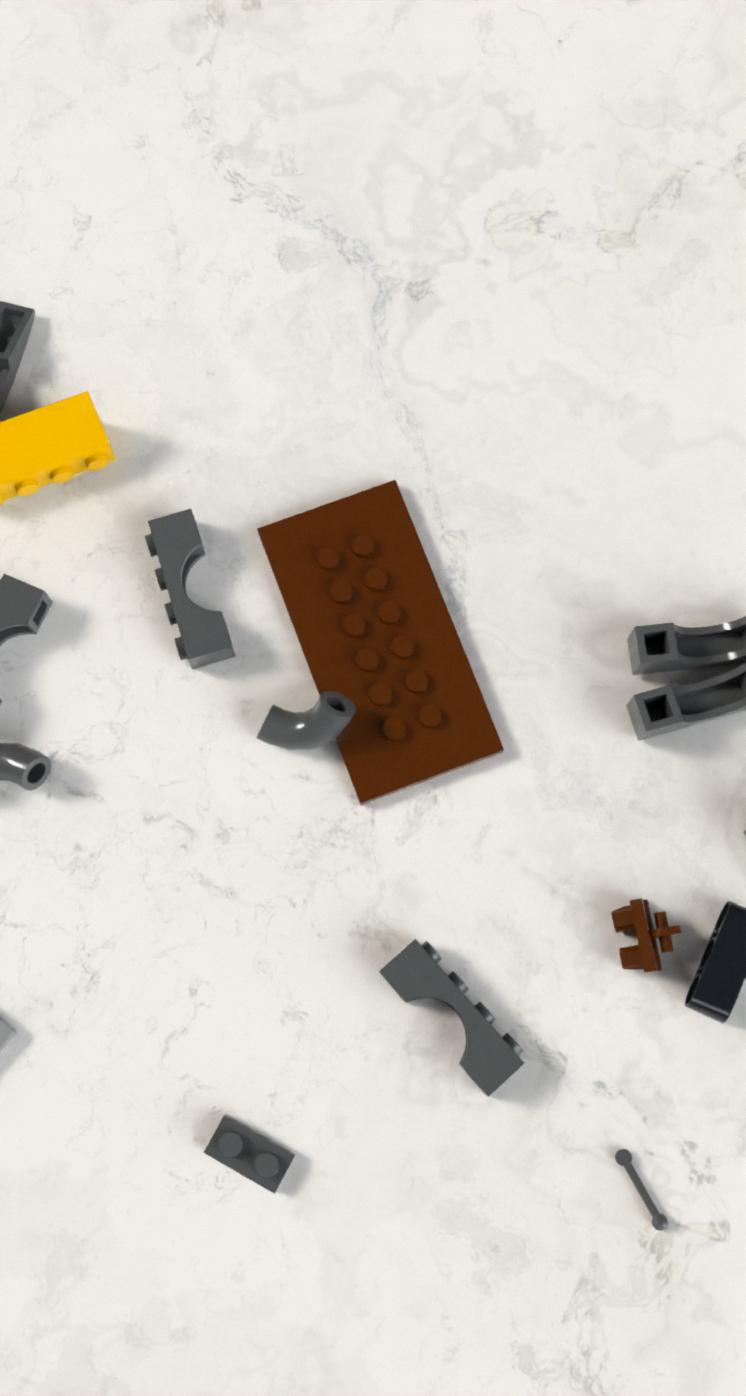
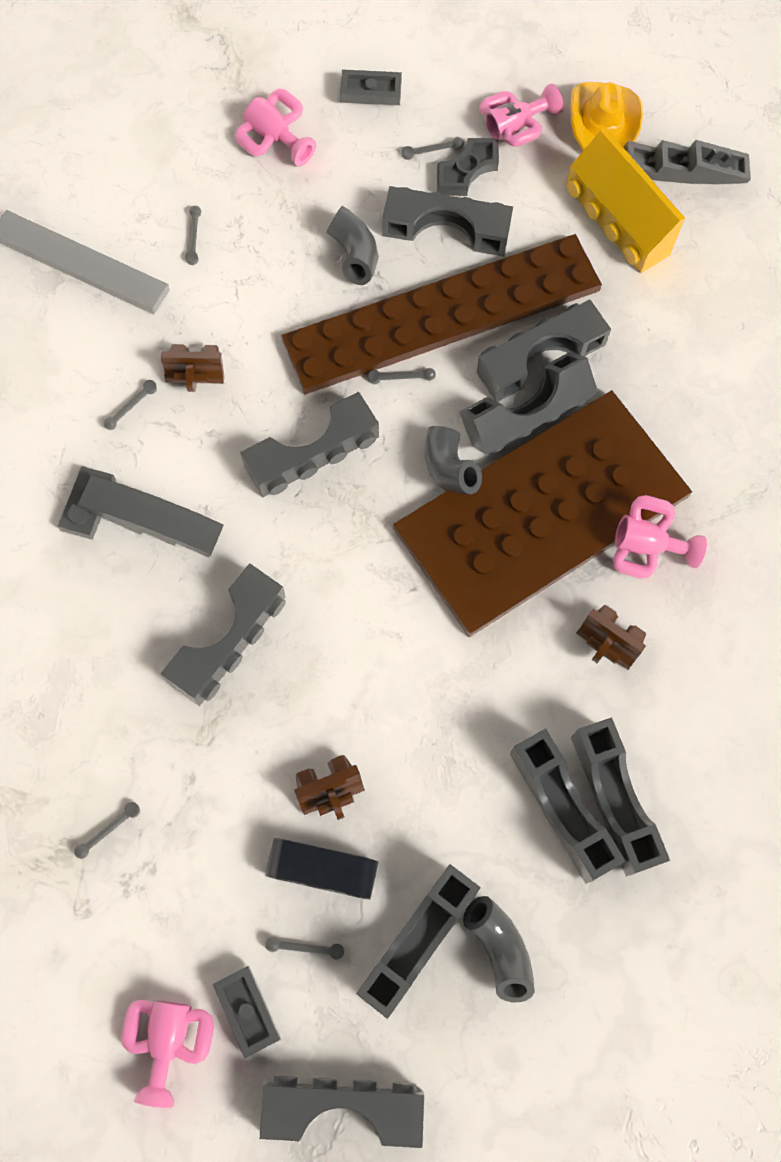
camera: 75 degrees right, 5 degrees down
none -> dark grey slope [77,475,224,558]
none -> dark grey hinge [103,380,157,430]
none -> reddish brown hips [161,344,225,392]
none -> dark grey arch [240,392,379,498]
none -> reddish brown plate [281,234,602,395]
none -> dark grey hinge [368,368,436,385]
none -> dark grey arch [459,351,598,455]
none -> reddish brown hips [576,605,646,670]
none -> bright pink piece [613,495,707,579]

